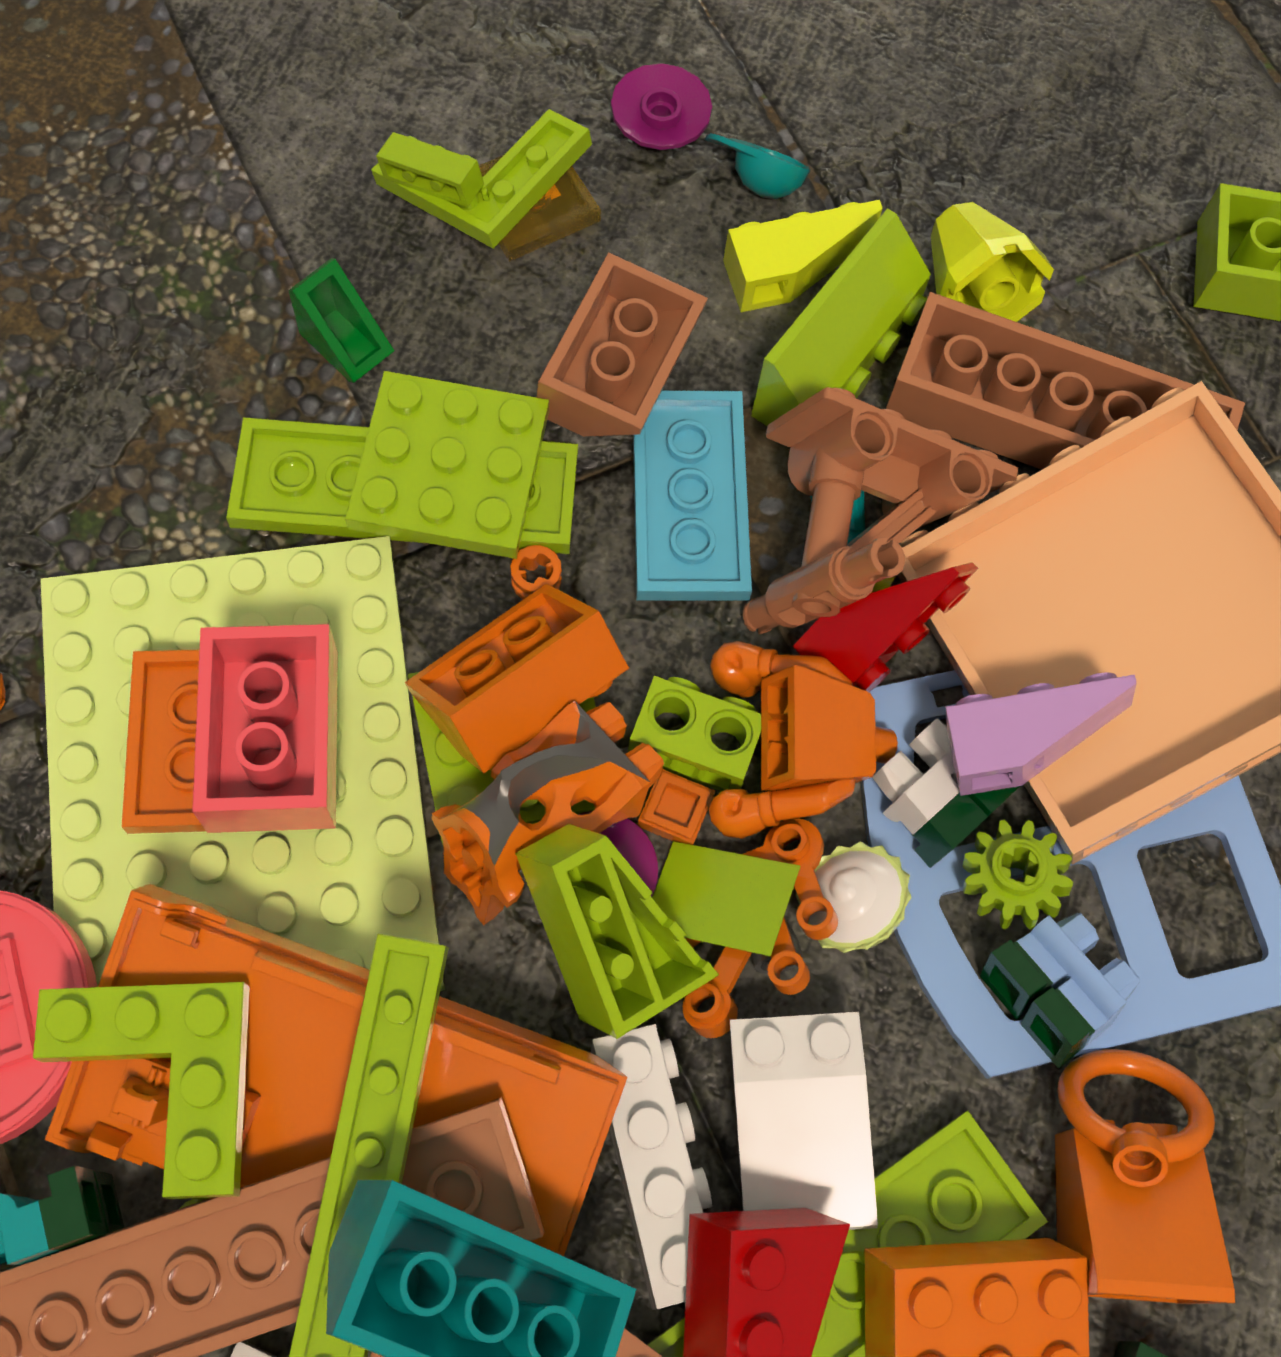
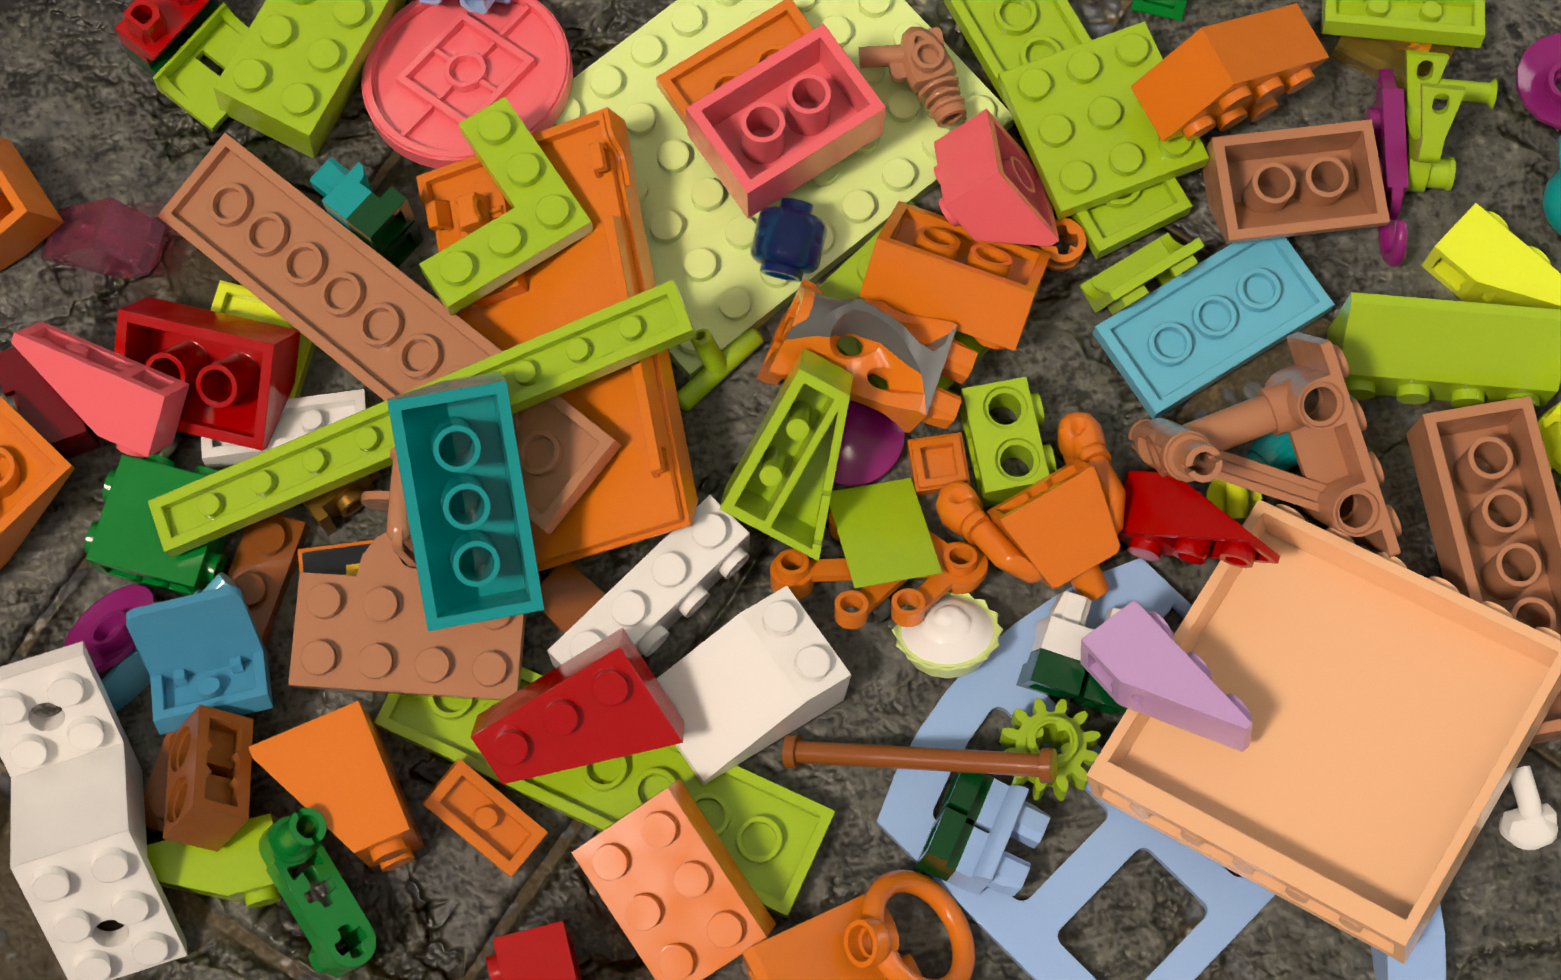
camera: 65 degrees right, 5 degrees up
none -> dark orange tile [539,562,606,634]
none -> lime piece [677,327,763,411]
none -> clear blue head [750,198,827,282]
none -> dark orange bar [782,734,1058,784]
none -> nougat piece [859,27,967,128]
none -> coral slope [934,108,1059,246]
none -> lime piece [1079,232,1205,316]
none -> orange brick [1131,3,1329,142]
none -> magenta plate [1363,69,1409,267]
none -> lime piece [1404,50,1498,193]

